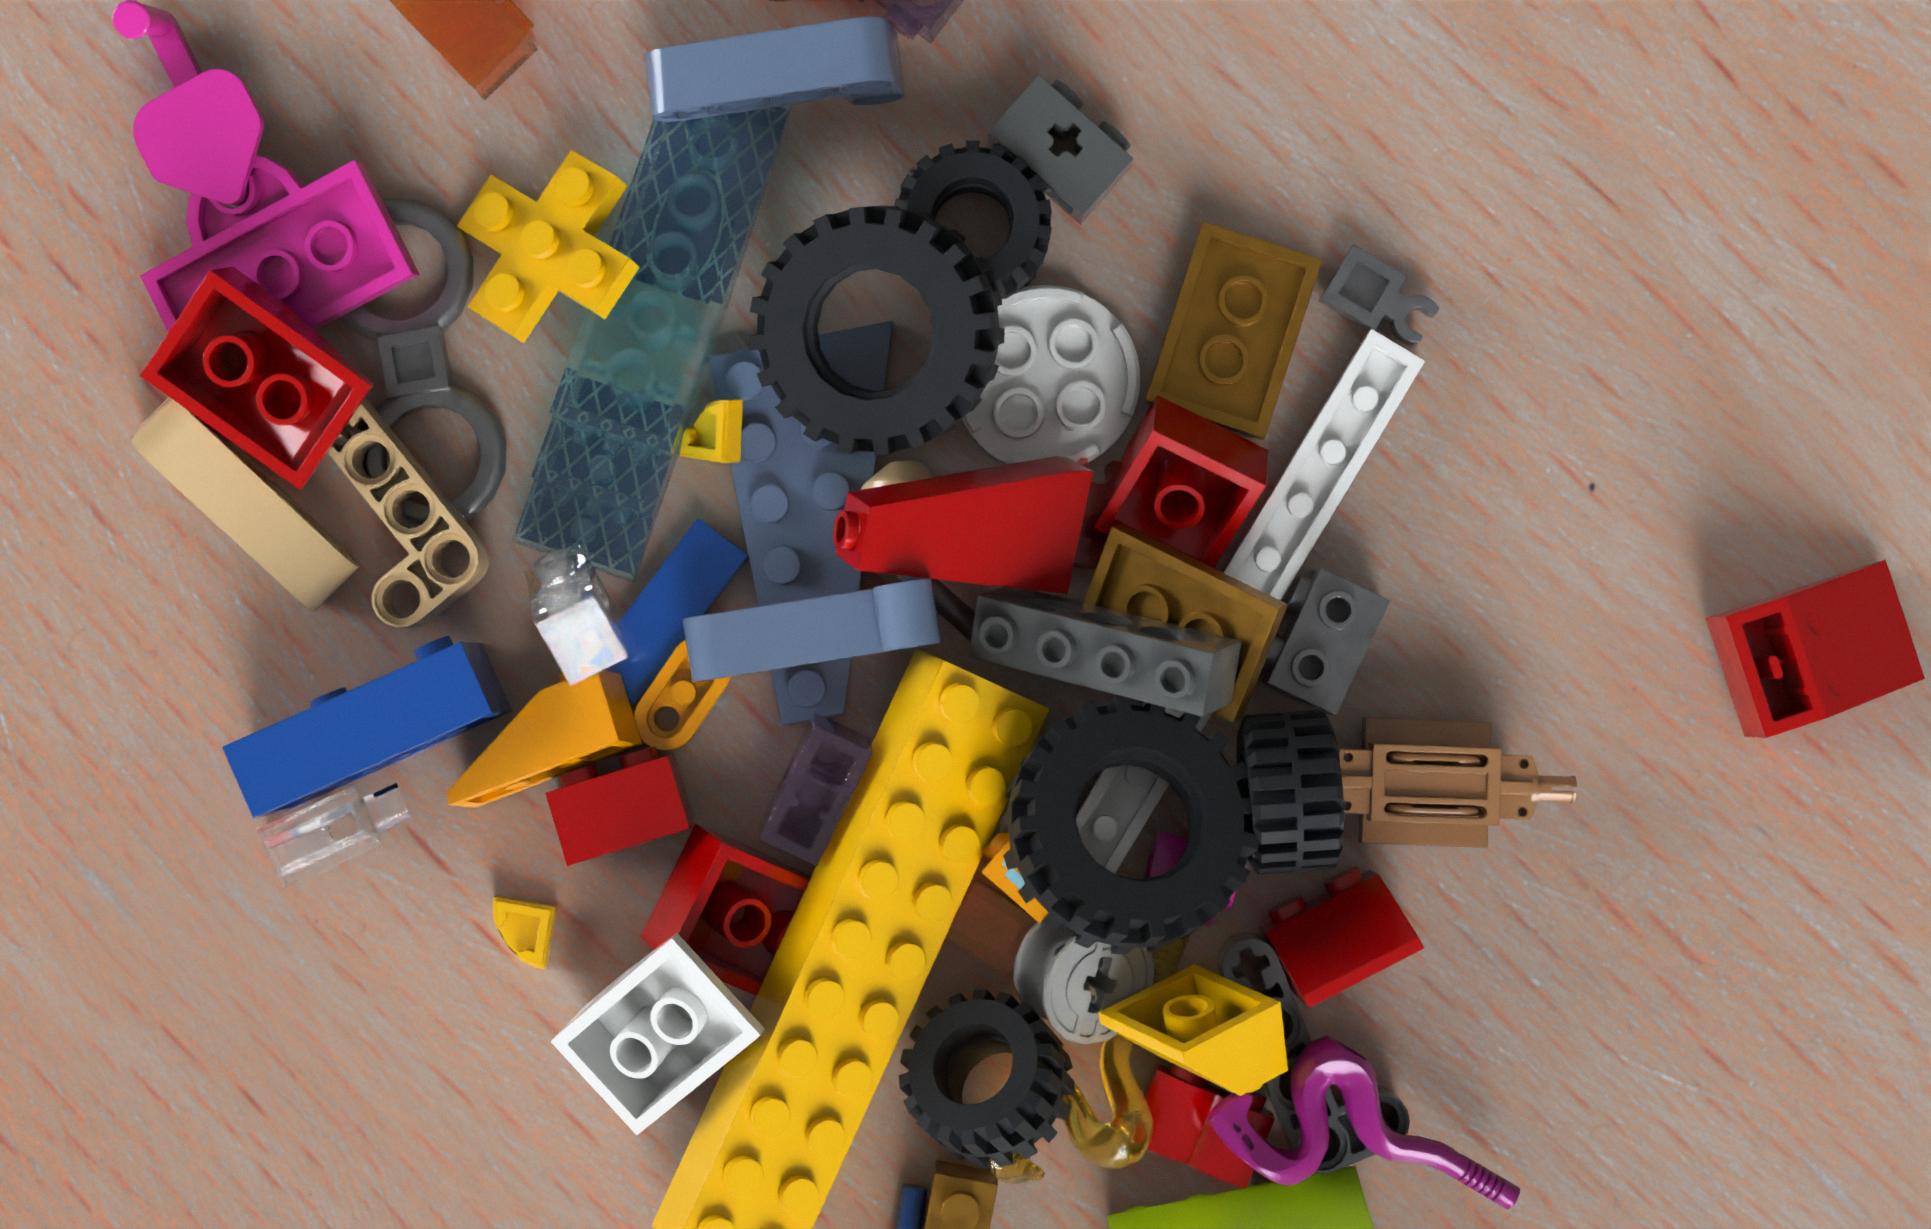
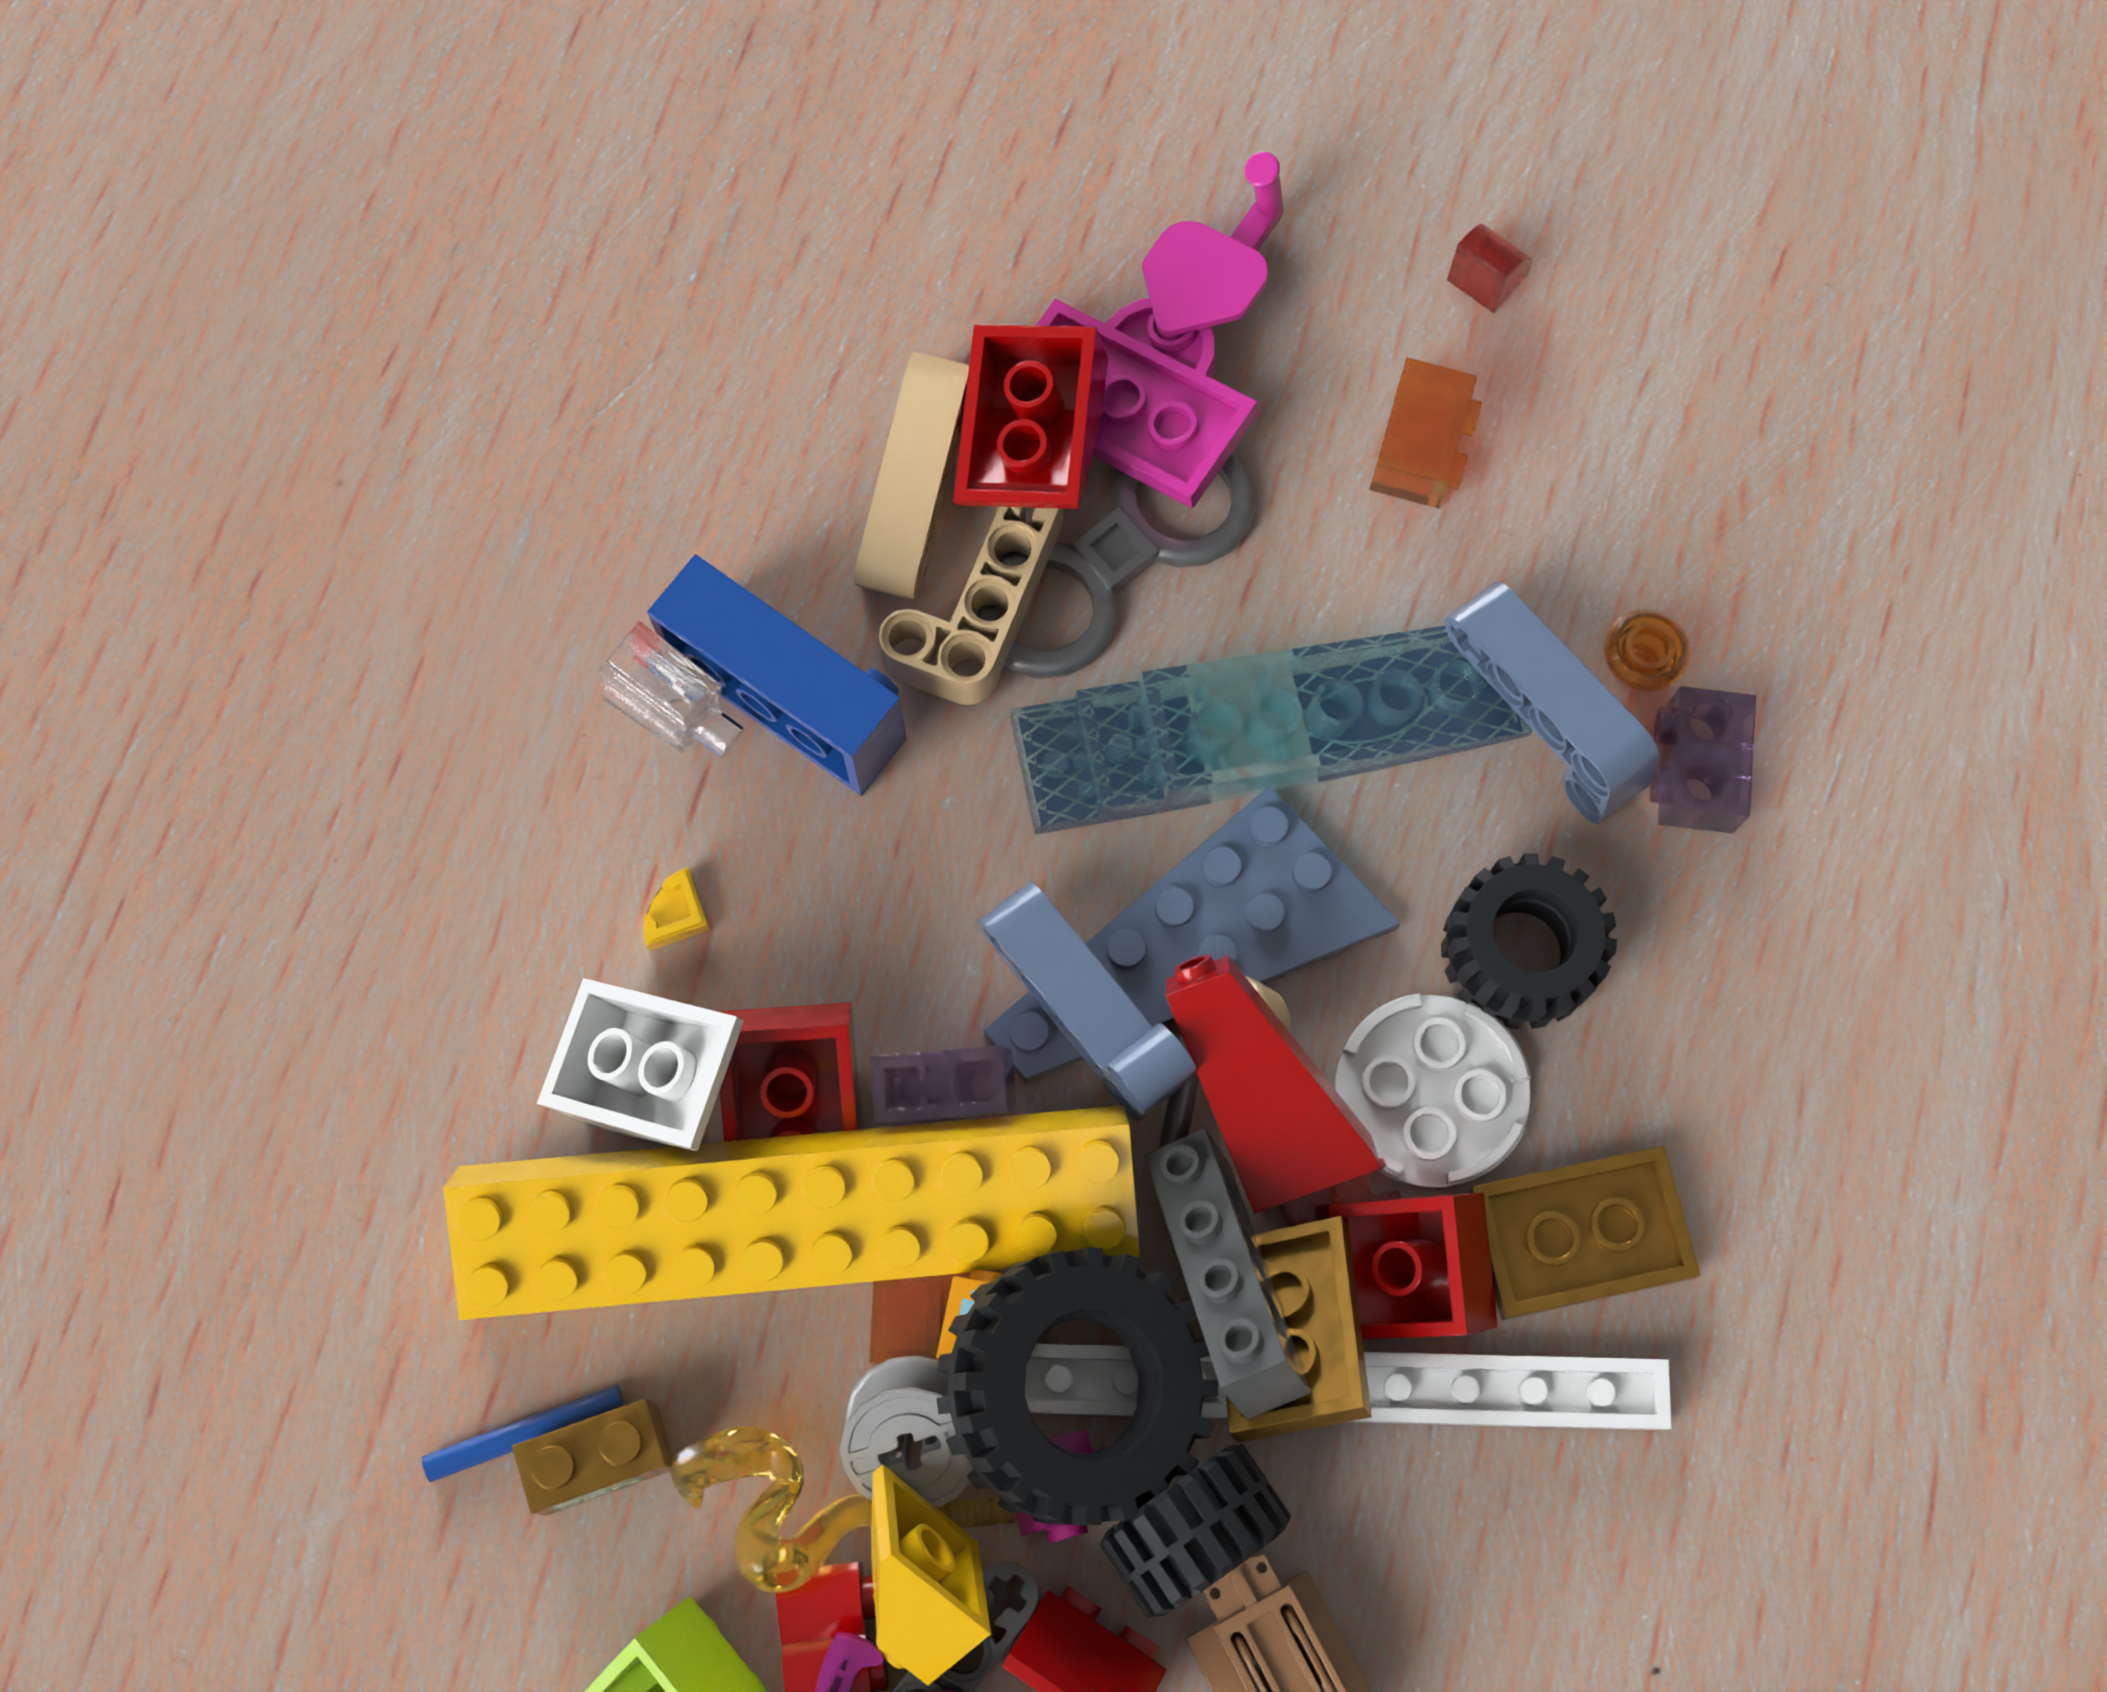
camera: 70 degrees right, 15 degrees down
light orange slope [446,663,642,808] -> none
yellow plate [457,150,640,344] -> none
clear brick [524,544,628,686] -> none
red brick [545,746,695,866] -> none
blue tile [587,518,749,706] -> none
light orange plate [634,640,733,750] -> none
yellow tile [679,399,743,463] -> none
black tyre [749,206,1005,456] -> none
black tyre [899,989,1075,1167] -> none
dark grey brick [988,75,1133,225] -> none
flat silver brick [1261,568,1390,715] -> none
flat silver plate [1319,244,1440,345] -> none

